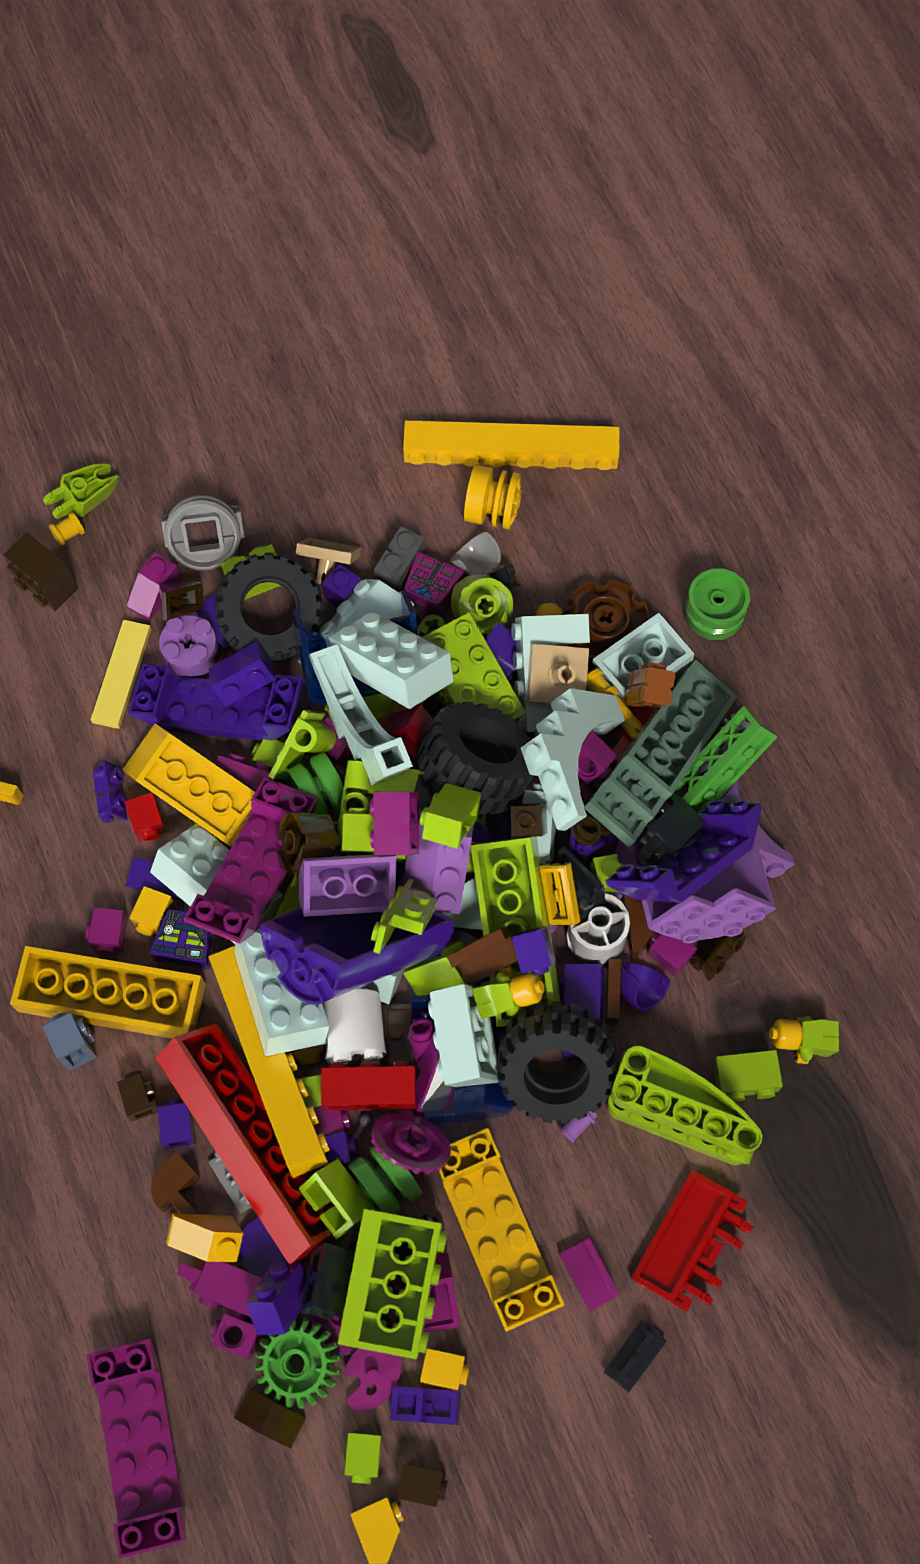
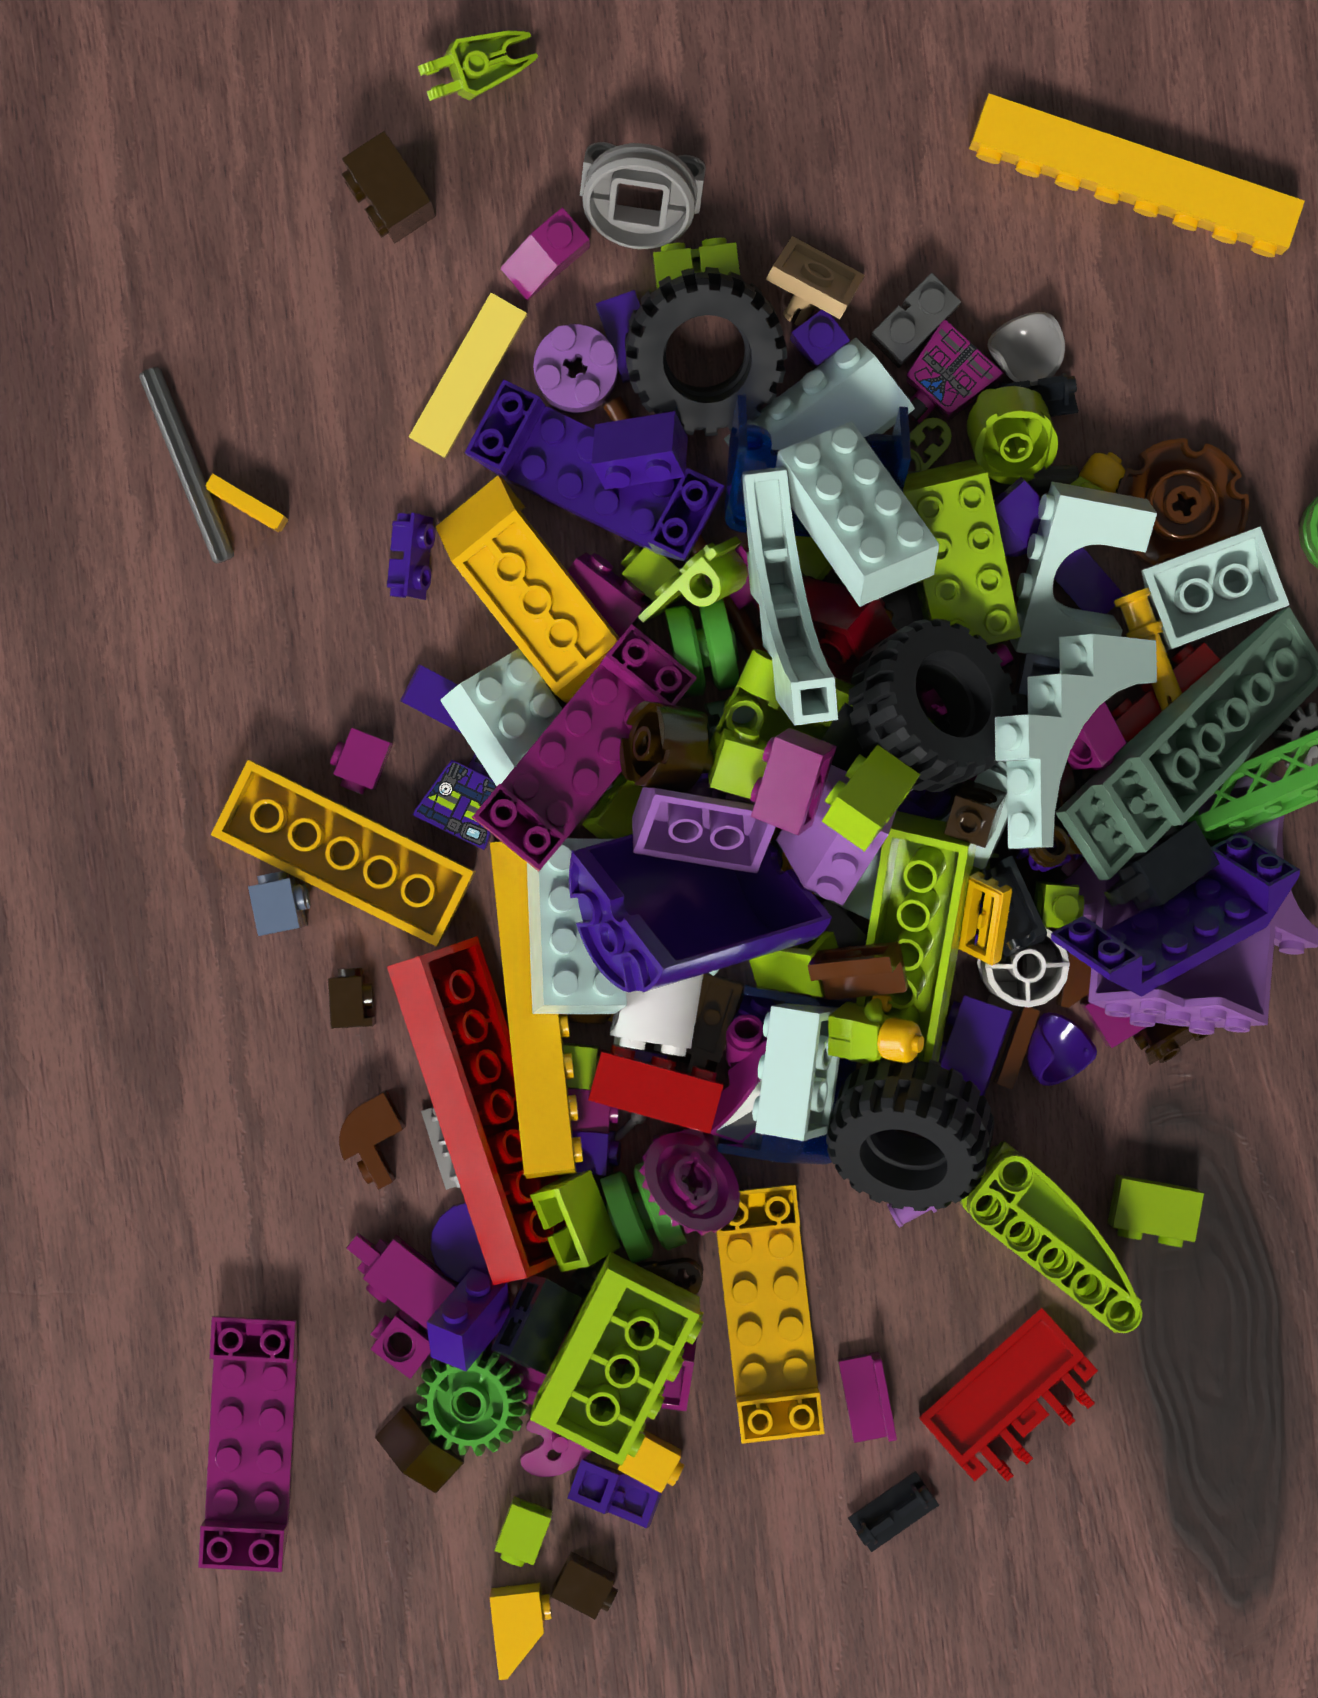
camera: 20 degrees right, 20 degrees up
yellow bush [48,512,85,547] -> none
red brick [124,792,166,842] -> none
yellow brick [130,886,175,936] -> none
dark purple brick [157,1099,196,1149] -> none
dark brown slope [159,582,204,620] -> none
yellow slope [166,1214,243,1262] -> none
lime bracket [371,878,438,954] -> none
yellow wheel [464,465,522,530] -> none
dark purple brick [512,926,556,975] -> none
tan tile [526,644,589,704] -> none
dark orange brick [624,663,675,709] -> none
piece [769,1016,839,1064] -> none

